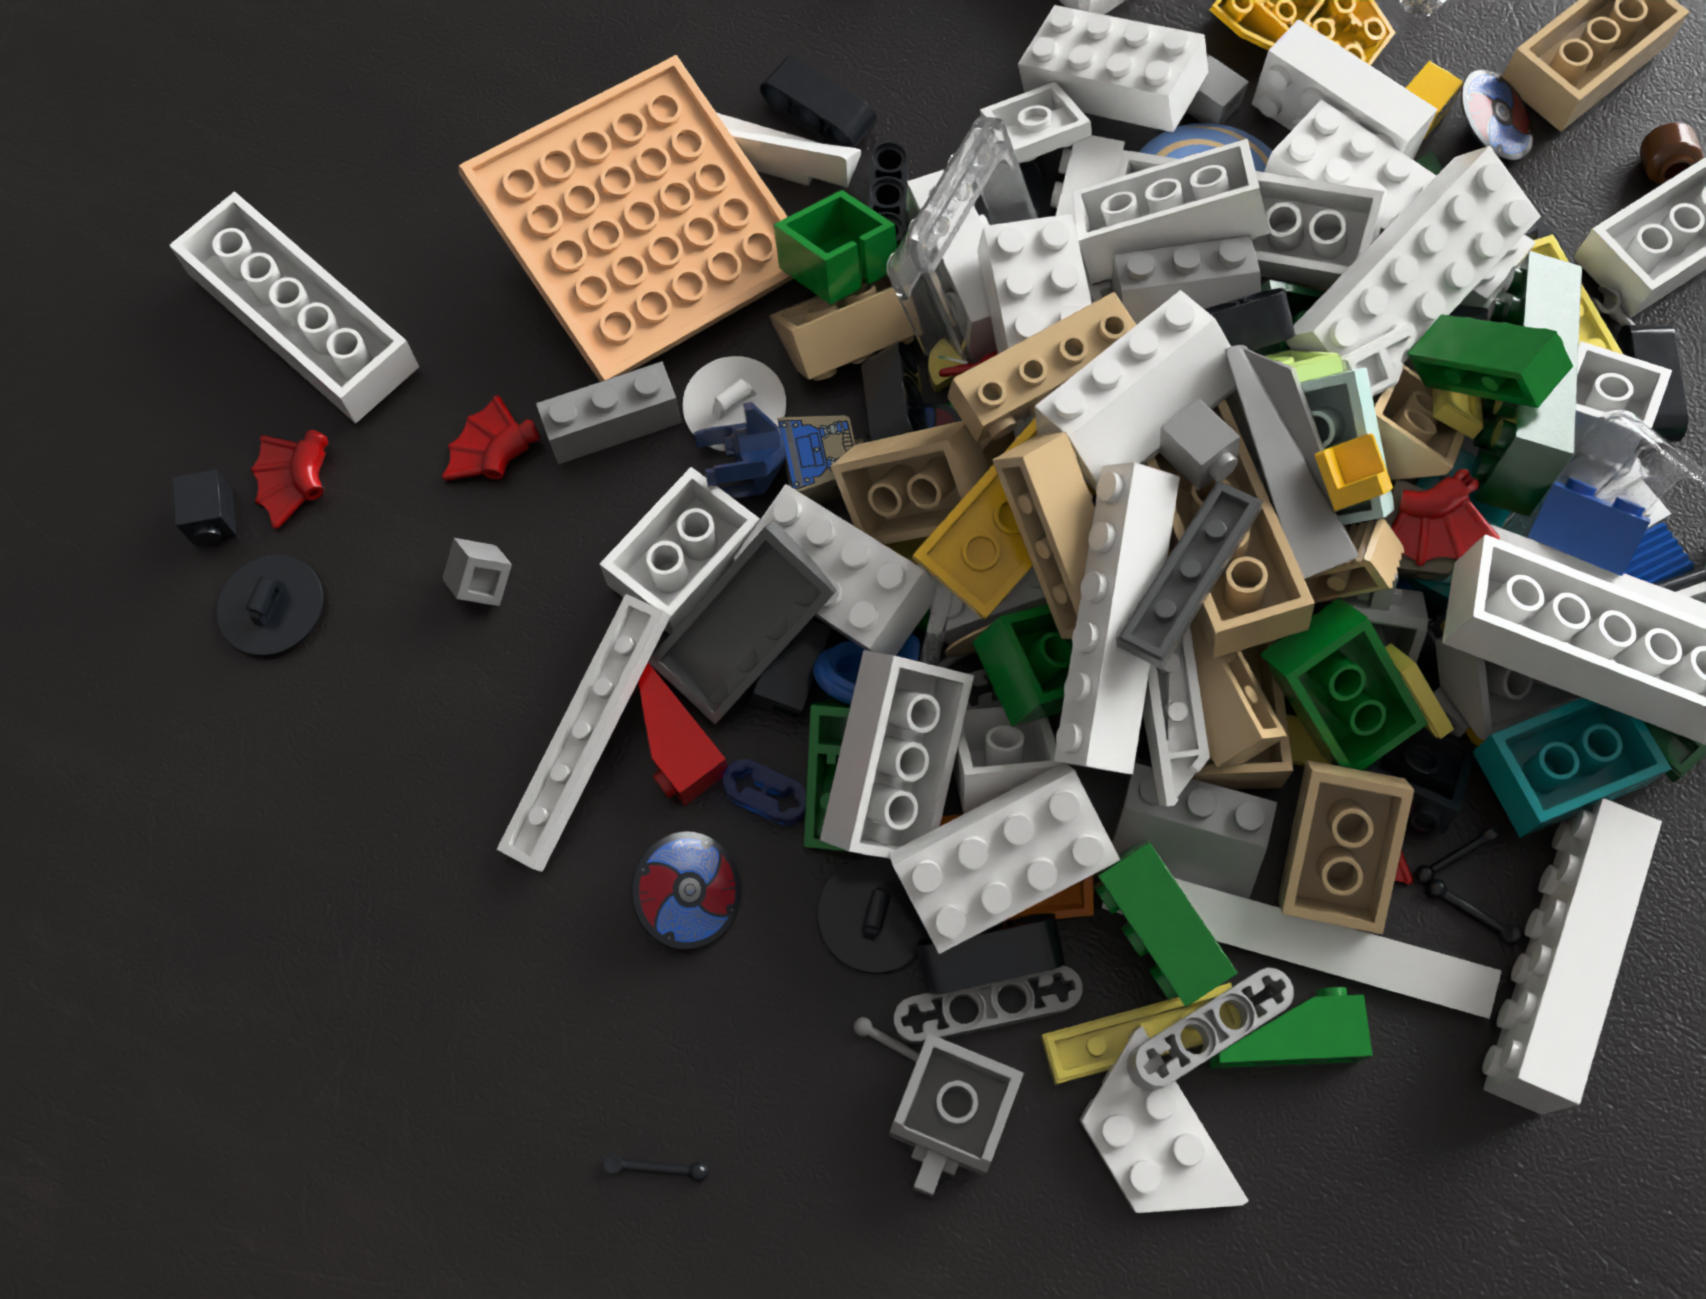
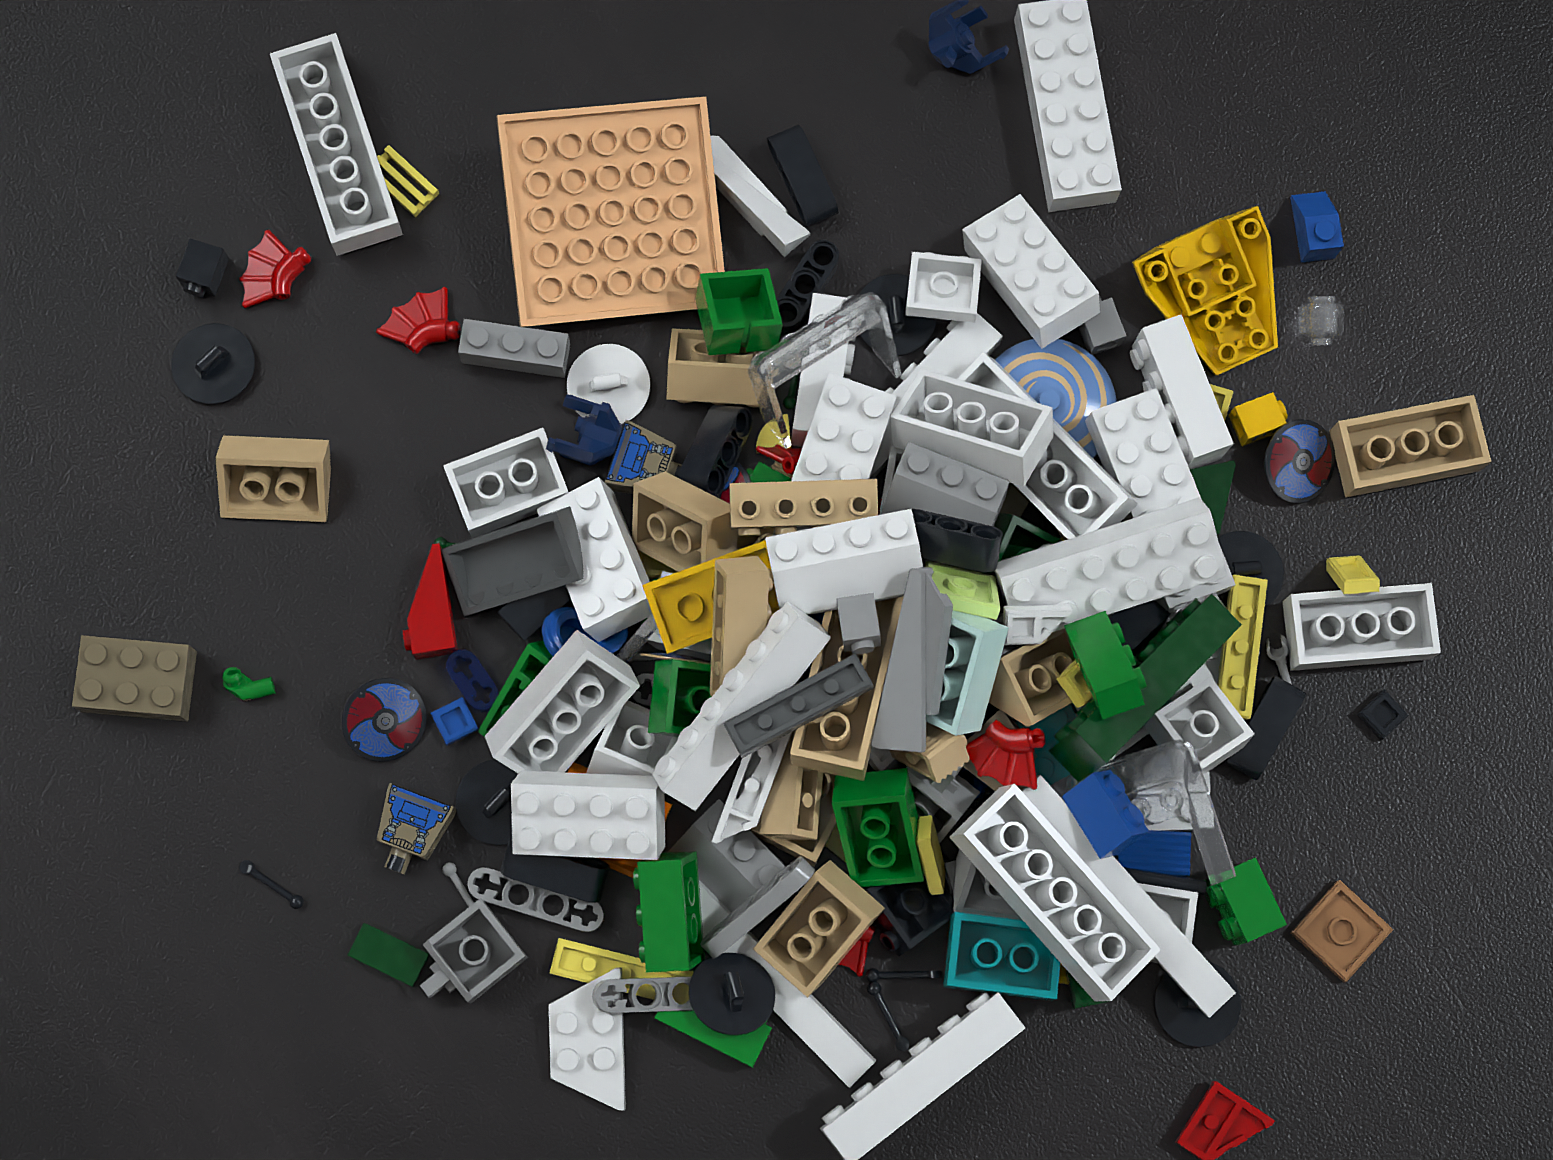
camera: 20 degrees right, 10 degrees up
light grey panel [443,538,512,606] -> none
white plate [497,594,671,872] -> none
yellow panel [1315,433,1393,511] -> none
reddish brown head [1639,122,1704,185] -> none
none -> dark tan brick [72,635,197,721]
none -> tan slope [216,435,331,522]
none -> green arm [222,667,276,701]
none -> dark green tile [348,923,430,987]
none -> light yellow tile [377,145,439,217]
none -> torso [377,783,457,875]
none -> blue tile [431,697,479,746]
none -> black shield [689,952,775,1035]
none -> light grey beam [700,856,815,958]
none -> light yellow tile [1326,555,1380,594]

